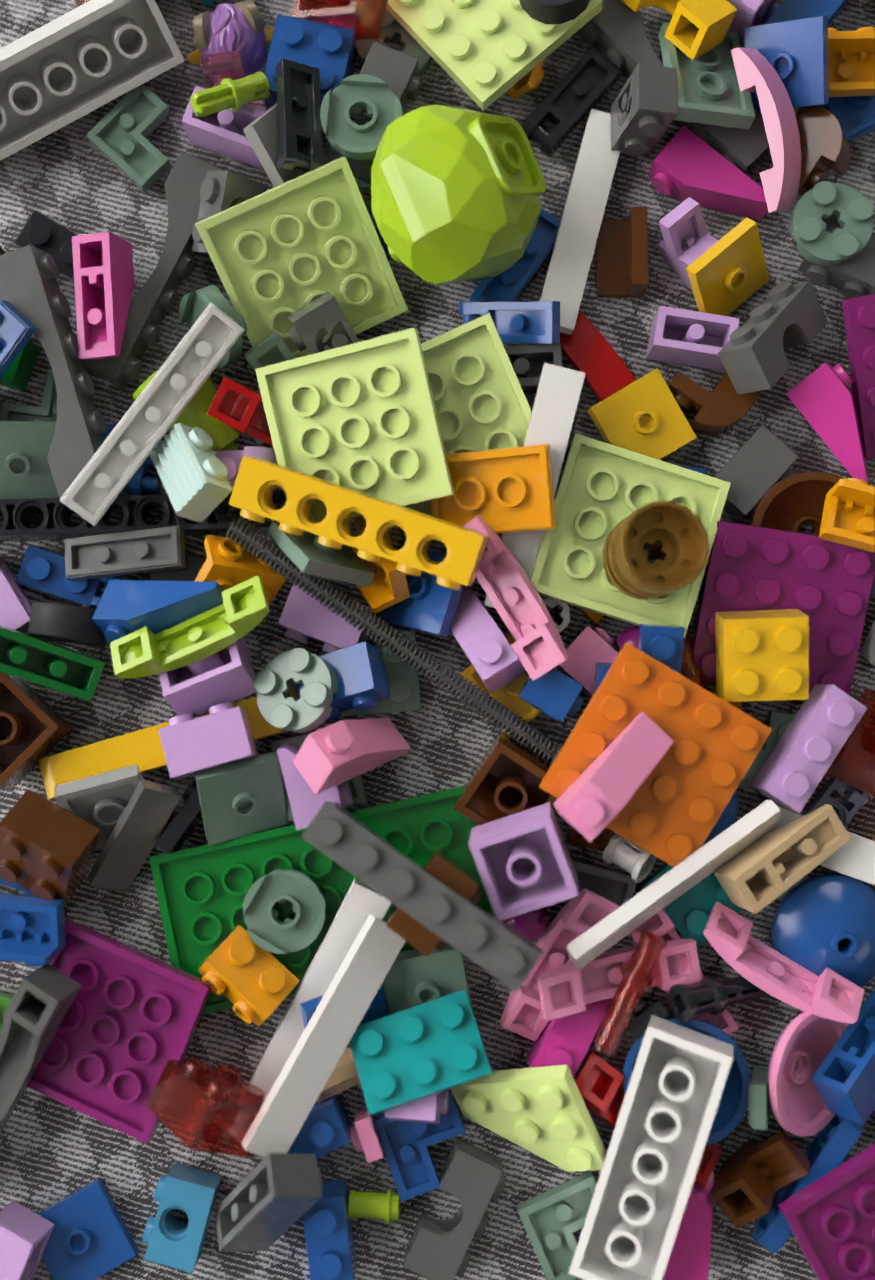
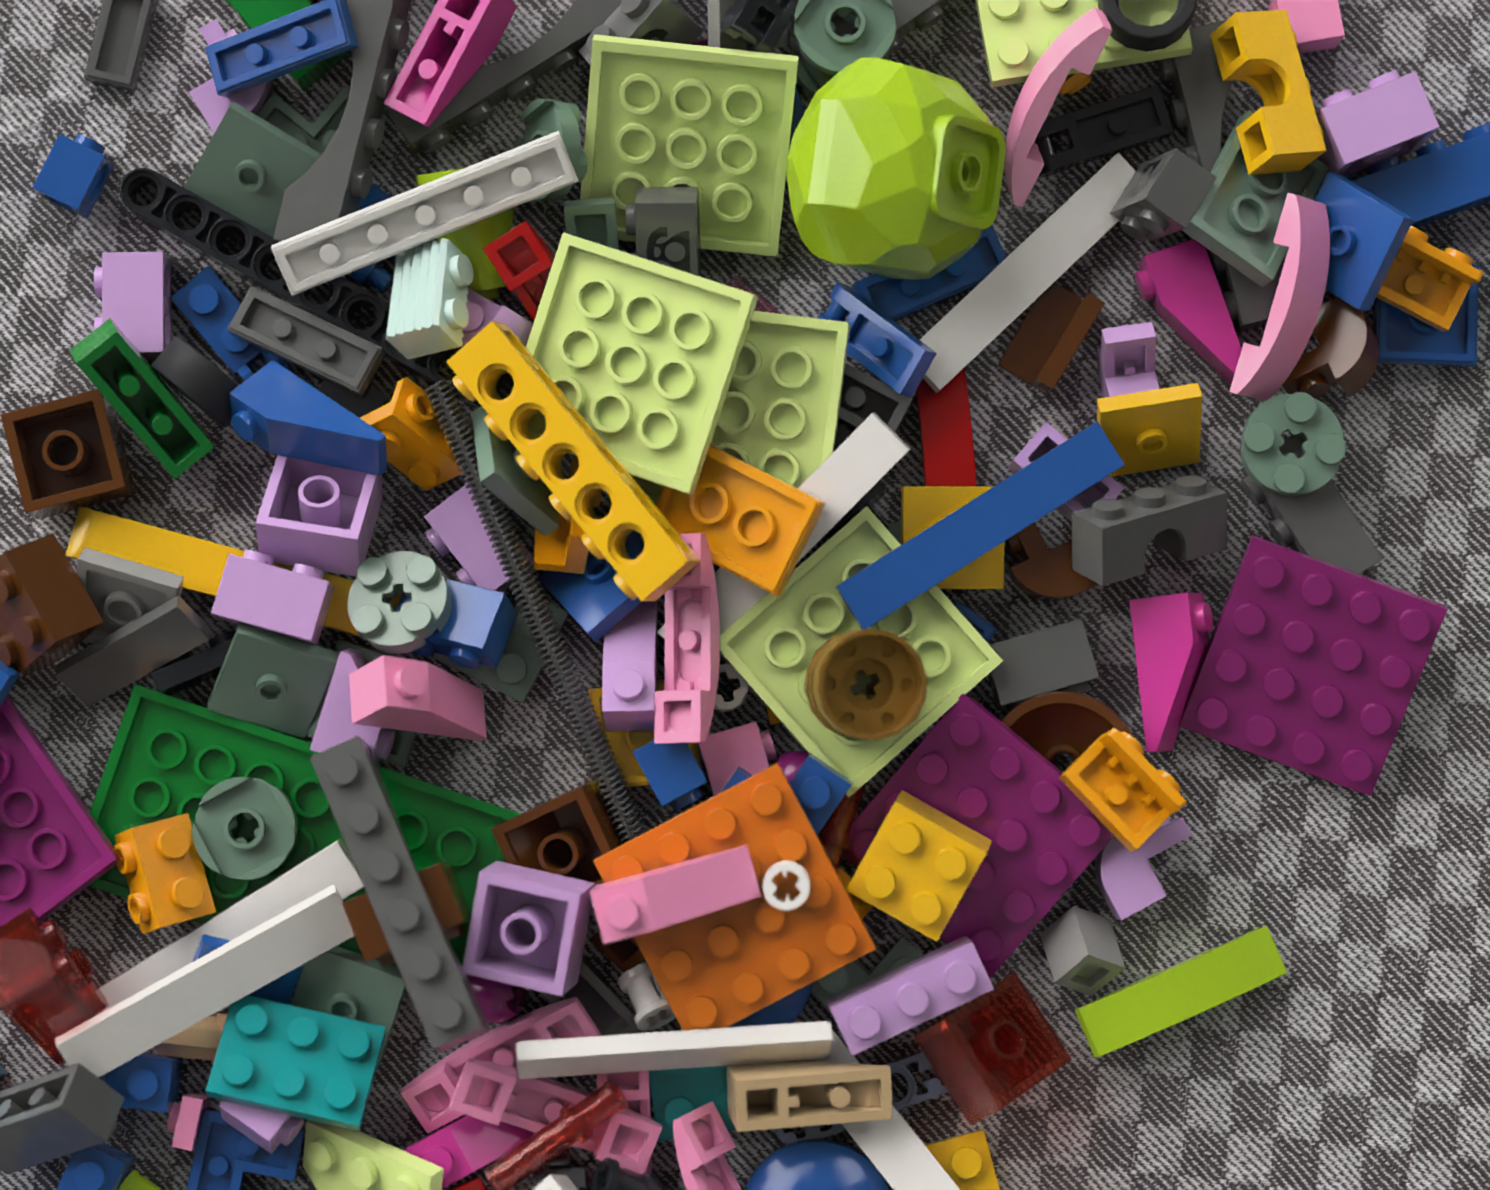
camera: 25 degrees right, 0 degrees up
lime slope [110,575,270,679] -> none
none -> white bush [762,860,811,910]
none -> blue tile [835,422,1125,629]
none -> bright pink slope [1004,8,1112,208]

